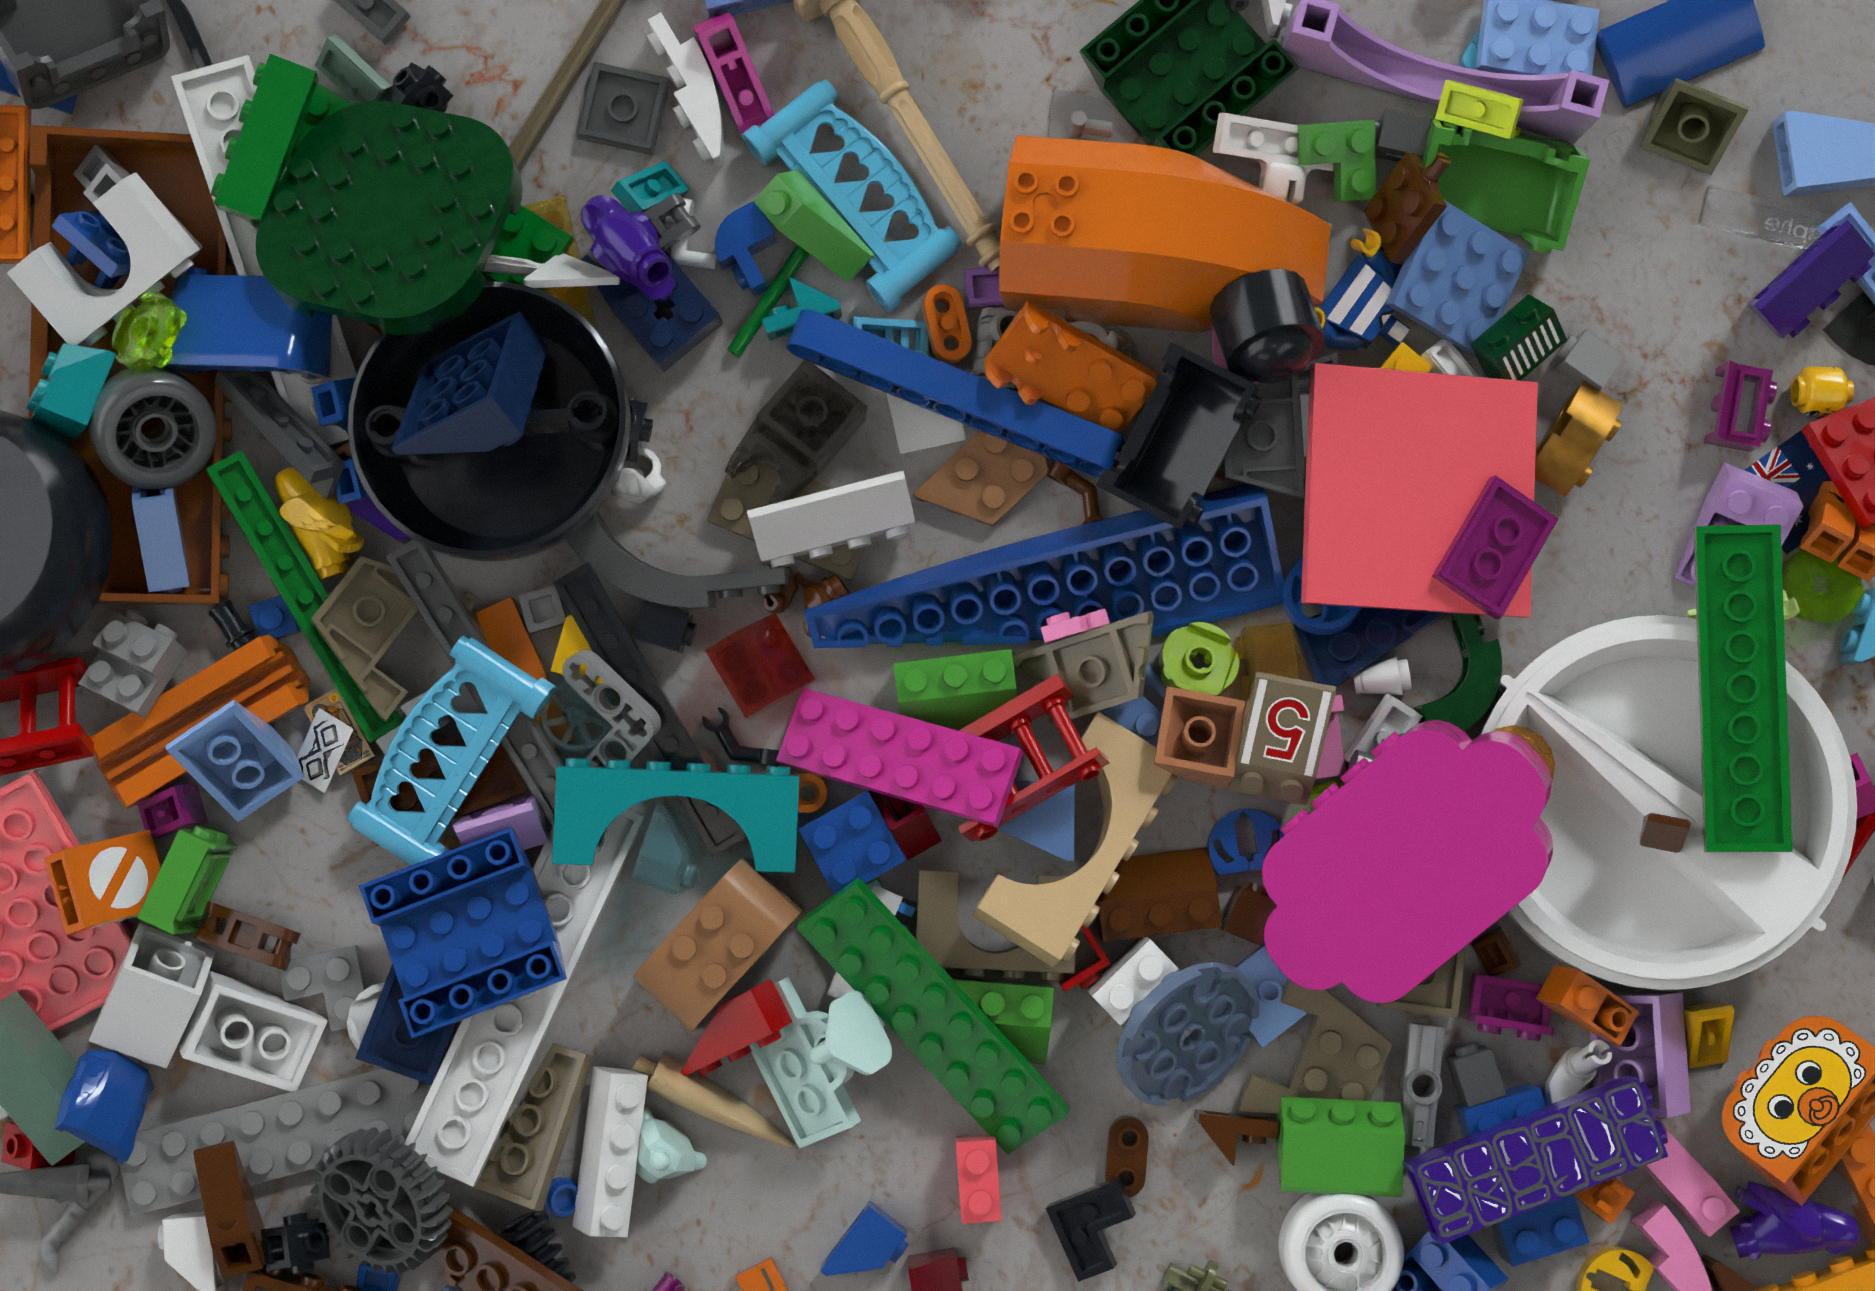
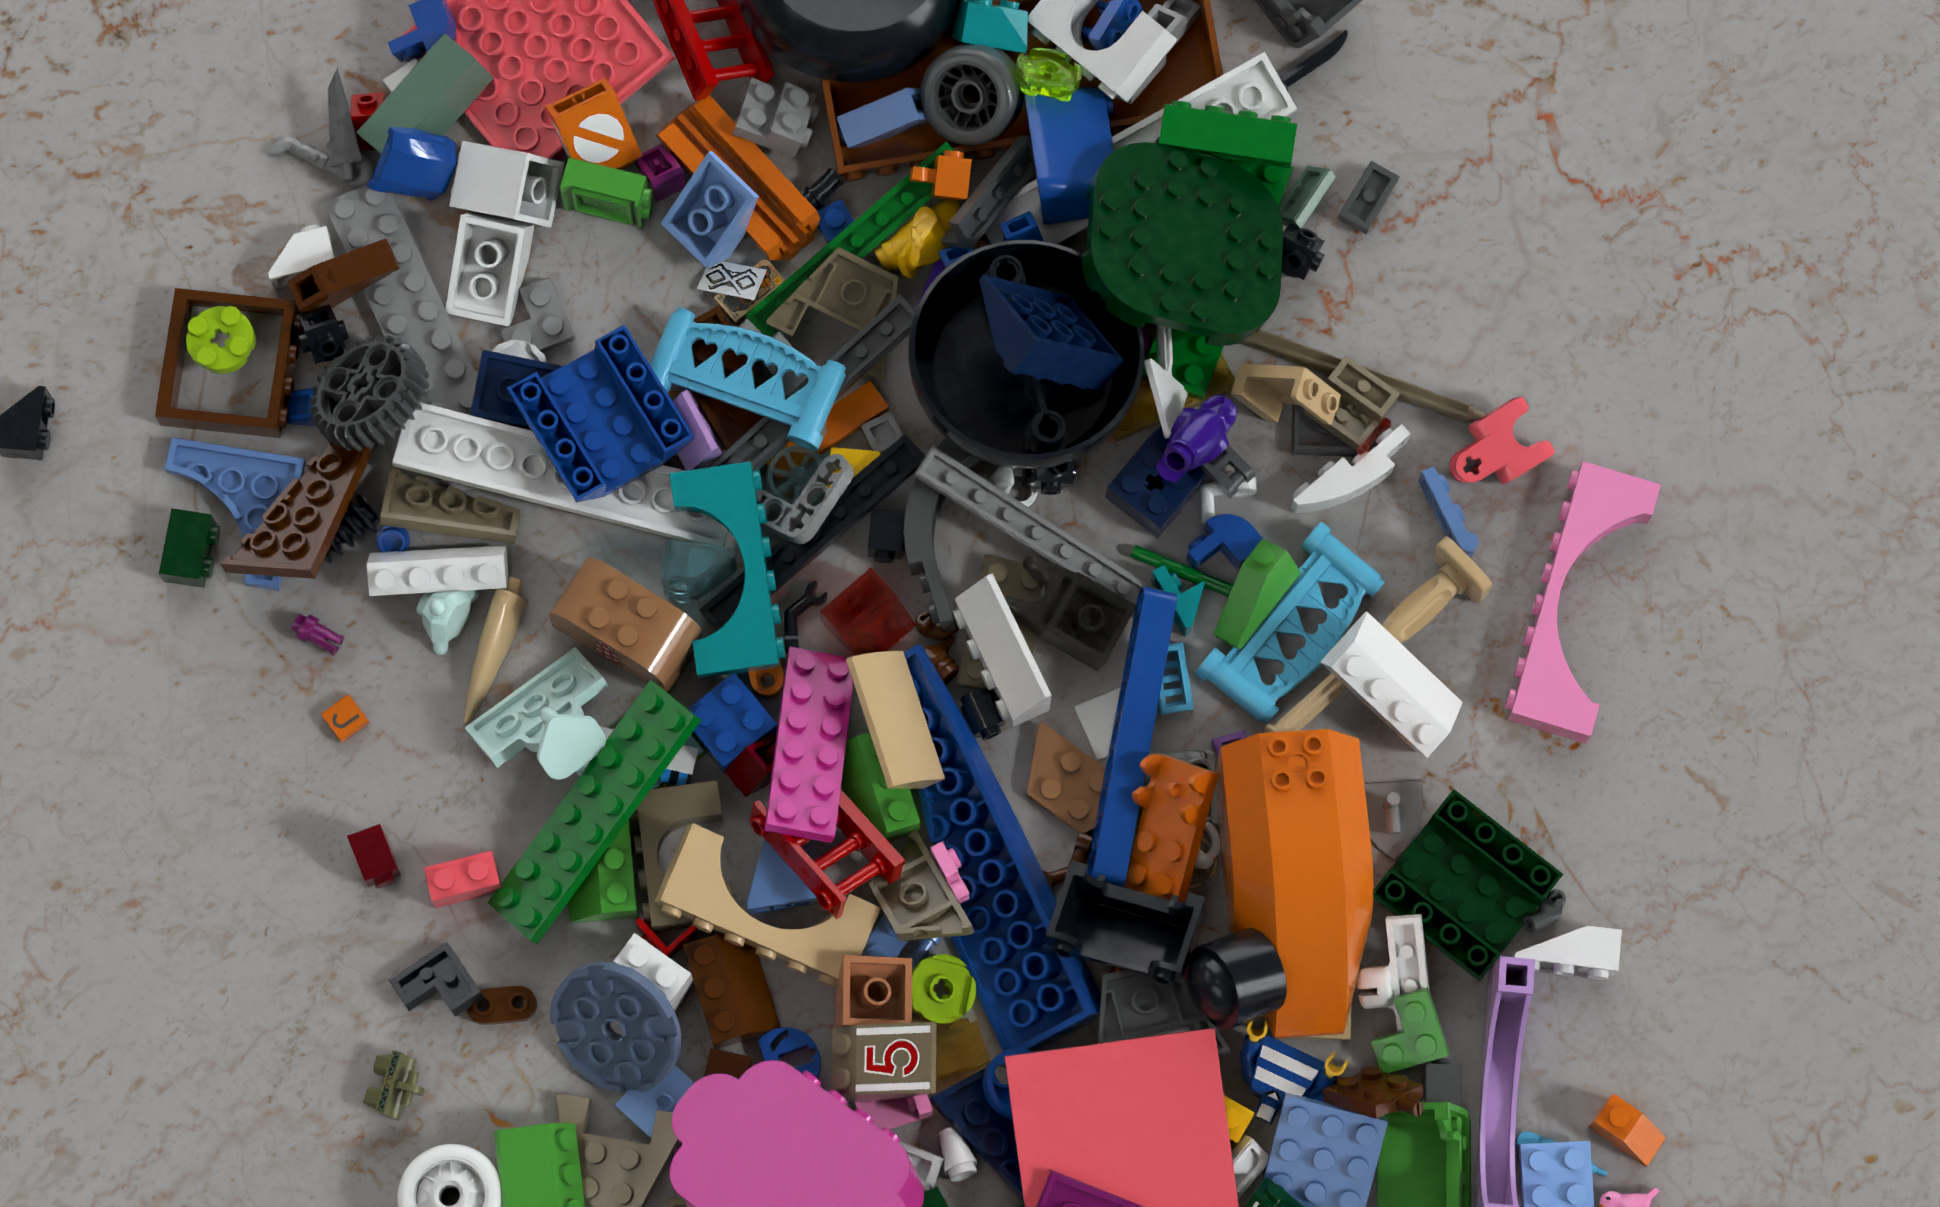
camera: 80 degrees right, 10 degrees down
reddish brown plate [193,901,301,971] -> none
teal slope [611,160,690,213] -> none
red slope [681,979,792,1076] -> none
dark pink slope [692,11,774,137] -> none
blue slope [820,1200,909,1276] -> none
orange plate [922,284,972,363] -> none
reddish brown slope [1194,1109,1279,1166] -> none
neon yellow panel [1435,80,1524,139] -> none
none -> tan slope [846,651,945,789]
none -> orange brick [909,150,972,201]
none -> light grey tile [913,446,1155,617]
none -> black brick [960,687,1005,741]
none -> tan panel [1231,364,1341,425]
none -> dark tan slope [1304,355,1400,452]
none -> white slope [1320,611,1463,758]
none -> clear red hinge [1356,417,1391,456]

